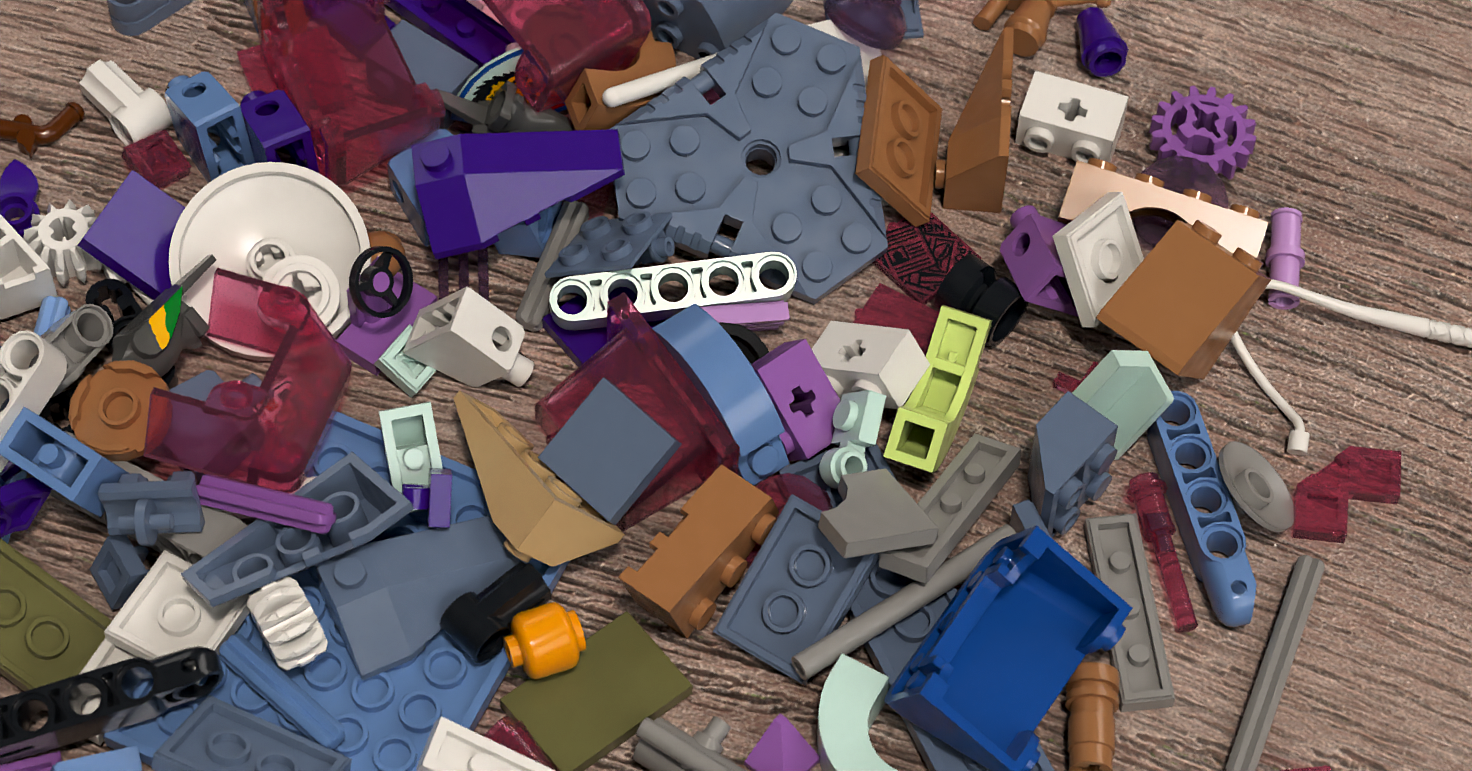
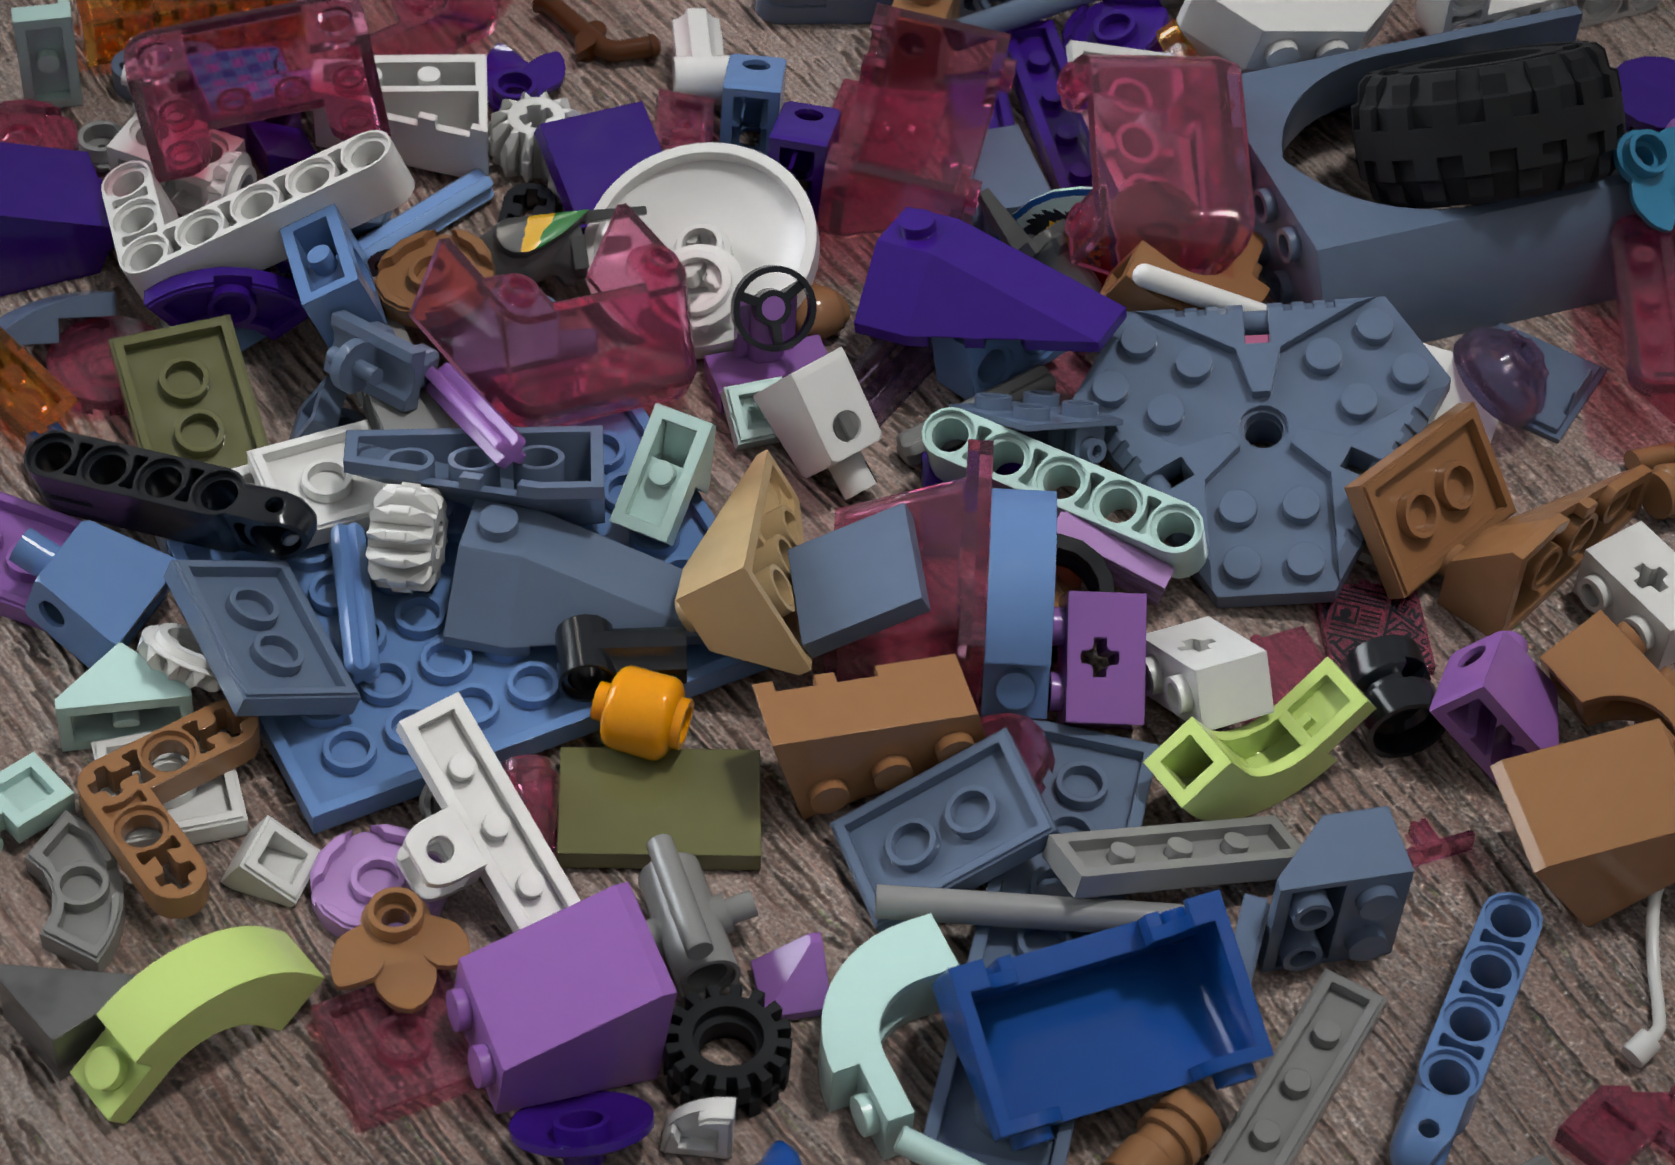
camera: 35 degrees right, 10 degrees down
light grey piece [29,304,113,398] -> none
dark purple tile [402,468,452,528] -> none
light grey tile [818,468,938,558] -> none
light aqua plate [819,390,886,489] -> none
white tile [1052,192,1144,327] -> none
light aqua panel [1072,350,1174,460] -> none
clear pink pin [1126,472,1198,632] -> none
light grey dish [1219,441,1295,532] -> none

